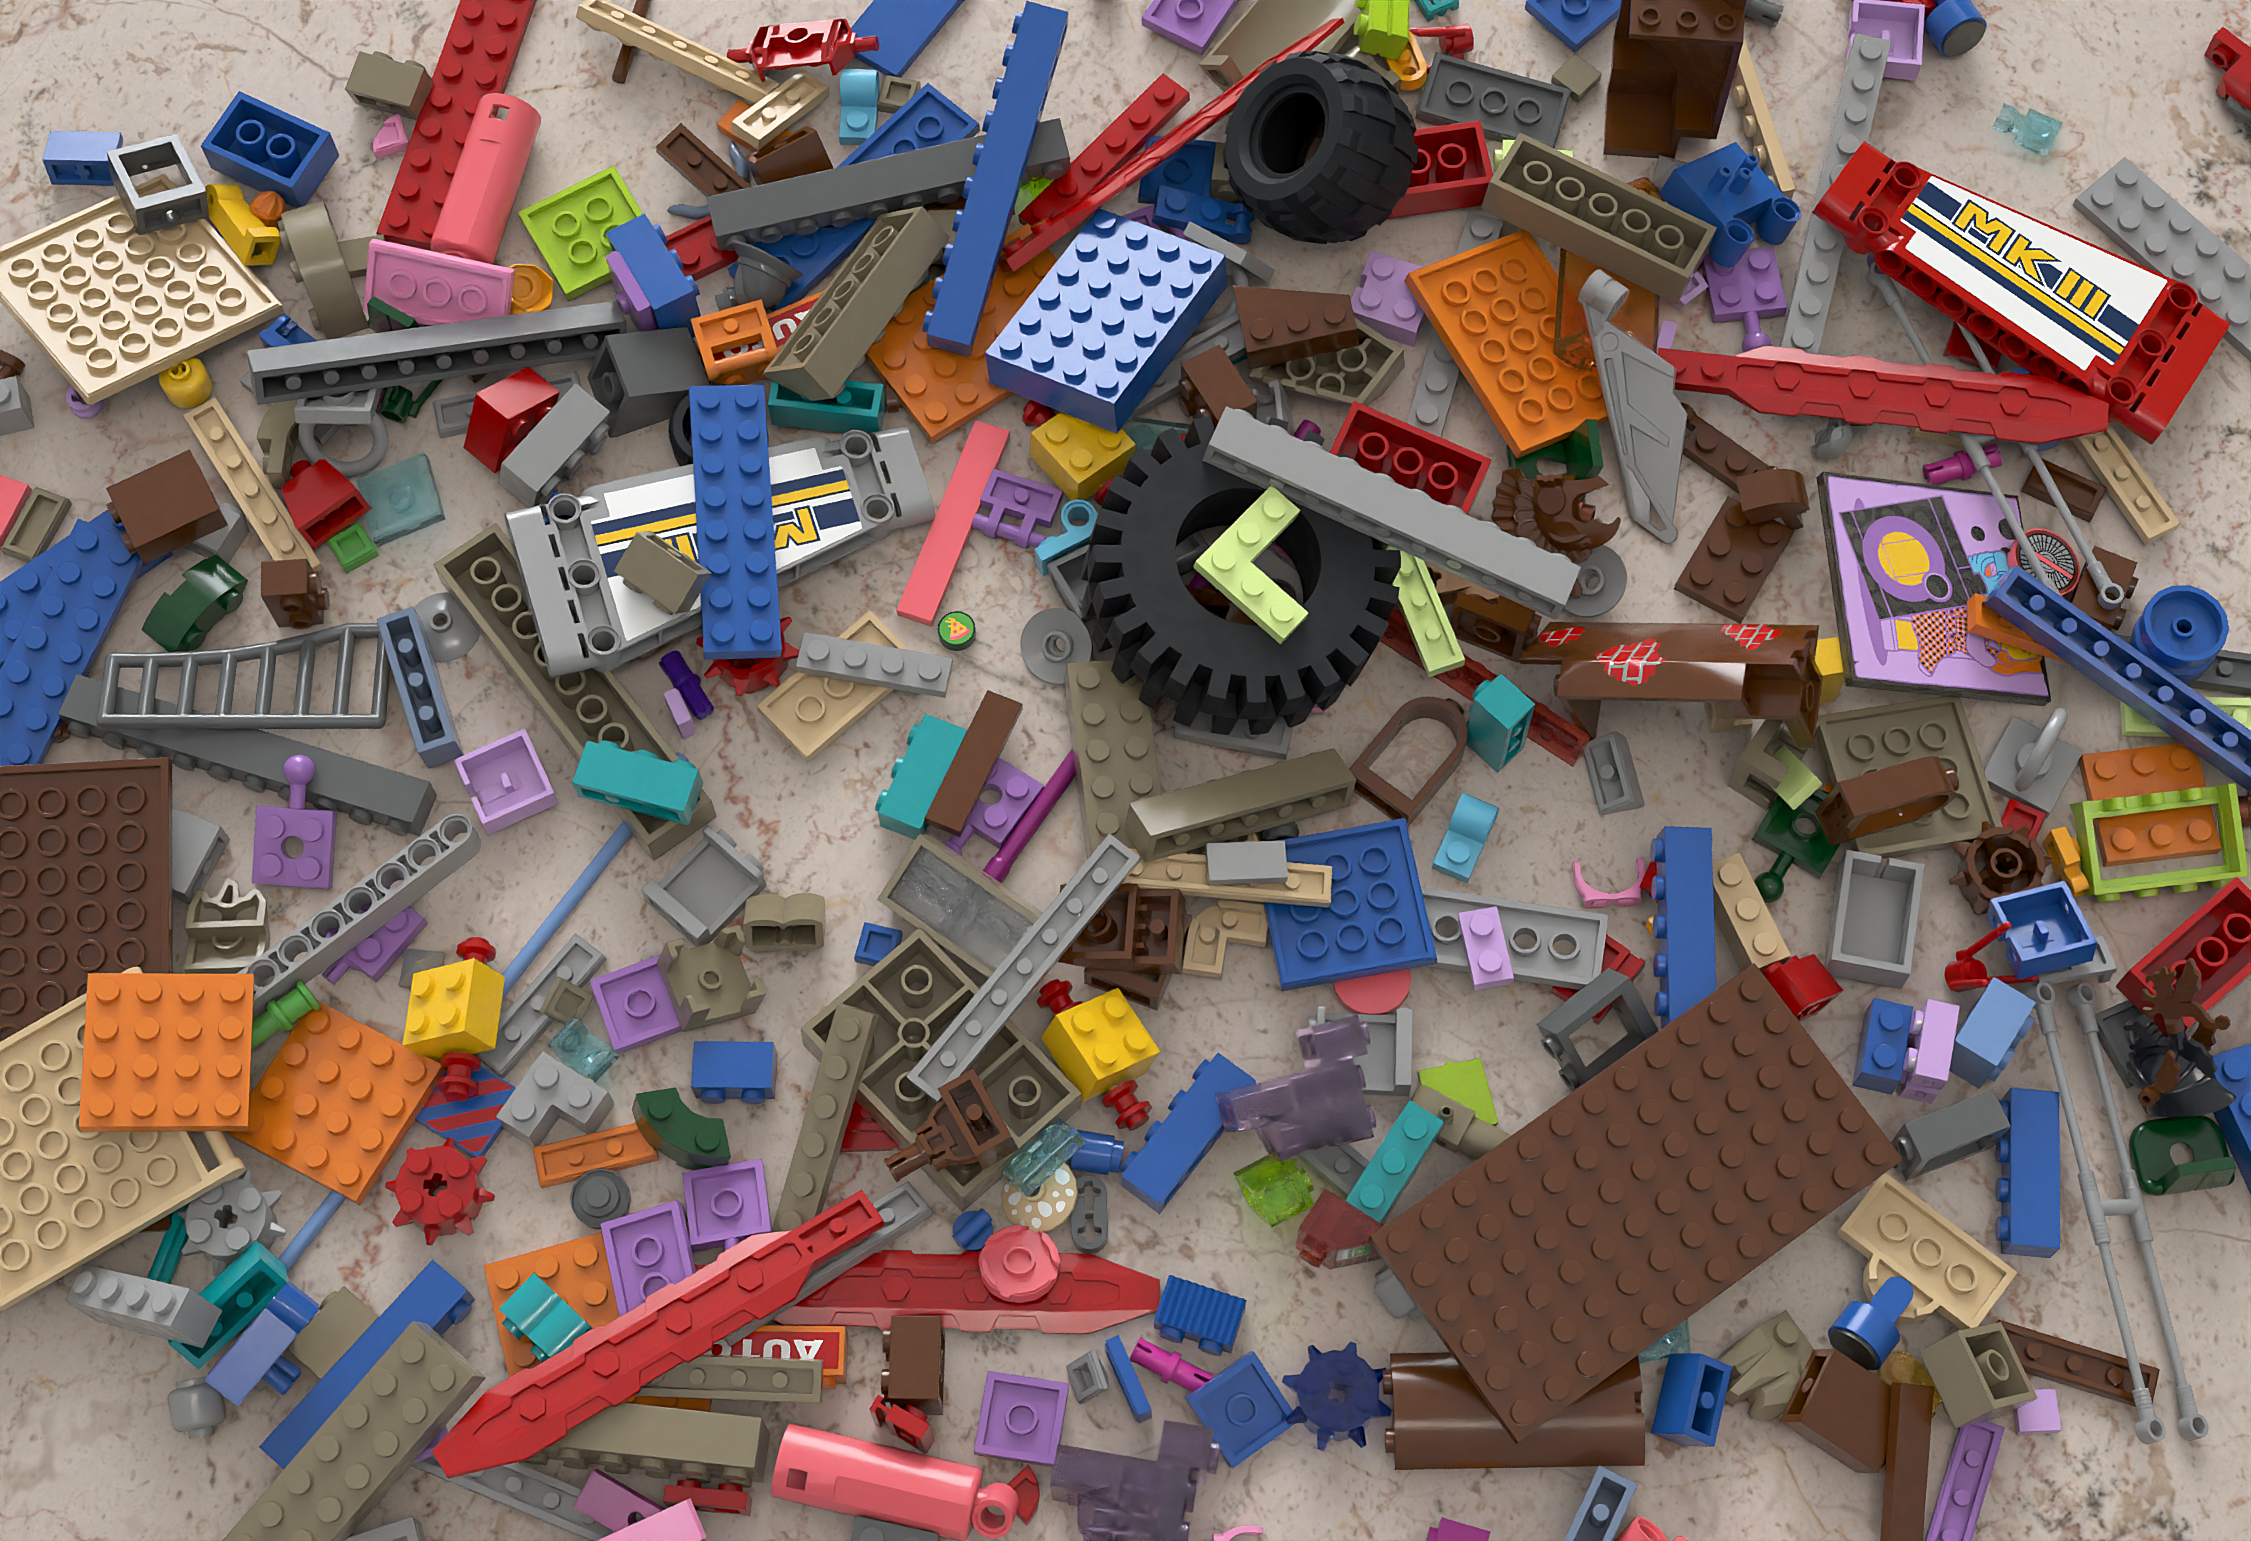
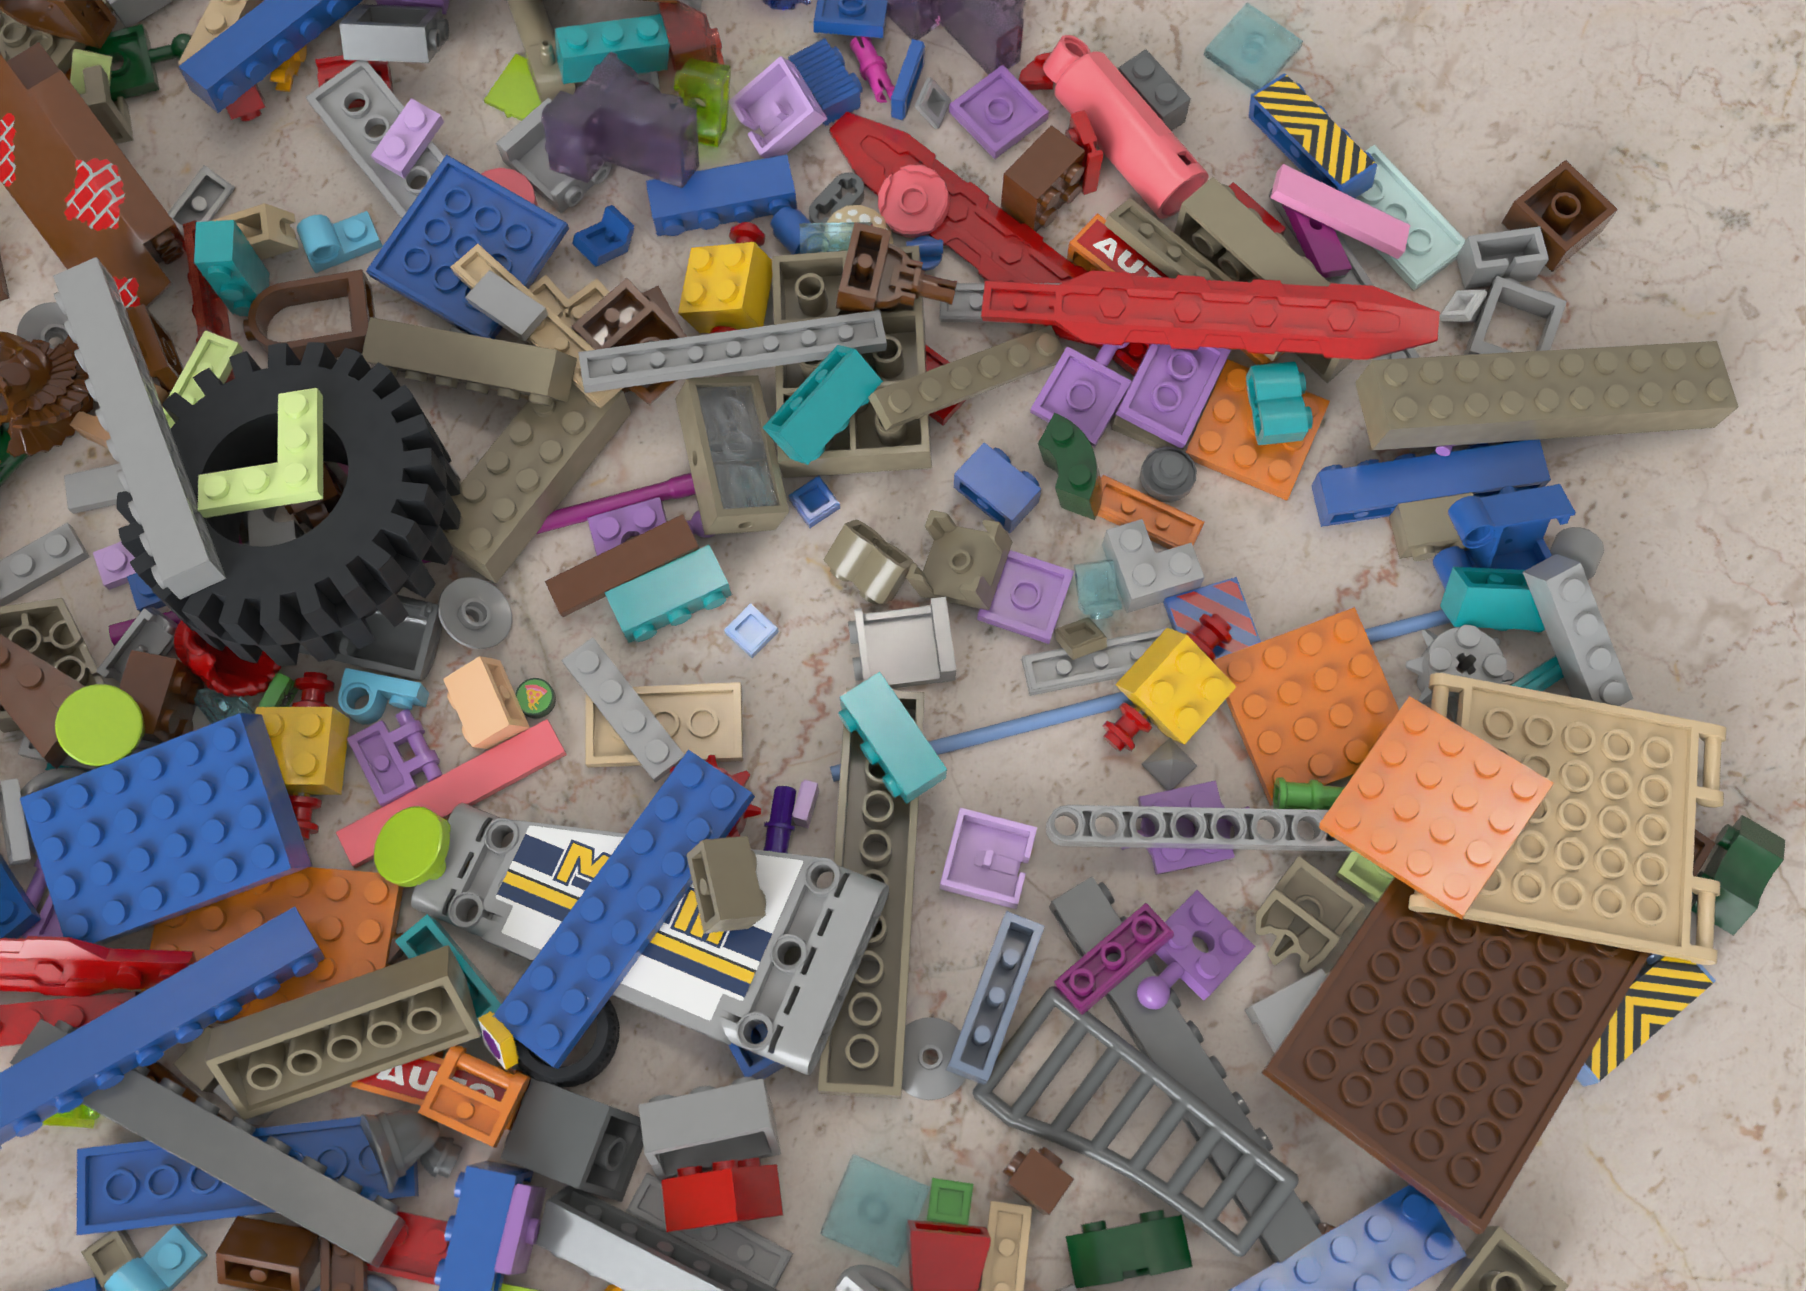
camera: 140 degrees left, 5 degrees up
red brick [385,1138,495,1246] -> none
red brick [1329,401,1492,515] -> none
bright pink cap [1572,858,1645,908] -> none
none -> lime tile [55,684,145,768]
none -> tan brick [211,203,299,260]
none -> lime tile [374,806,451,887]
none -> light nougat brick [443,656,530,749]
none -> yellow tile [478,1011,519,1070]
none -> blue bracket [572,205,634,267]
none -> light blue tile [724,603,779,658]
none -> lavender piece [728,56,827,158]
none -> teal brick [762,345,883,465]
none -> magenta tile [1054,903,1174,1015]

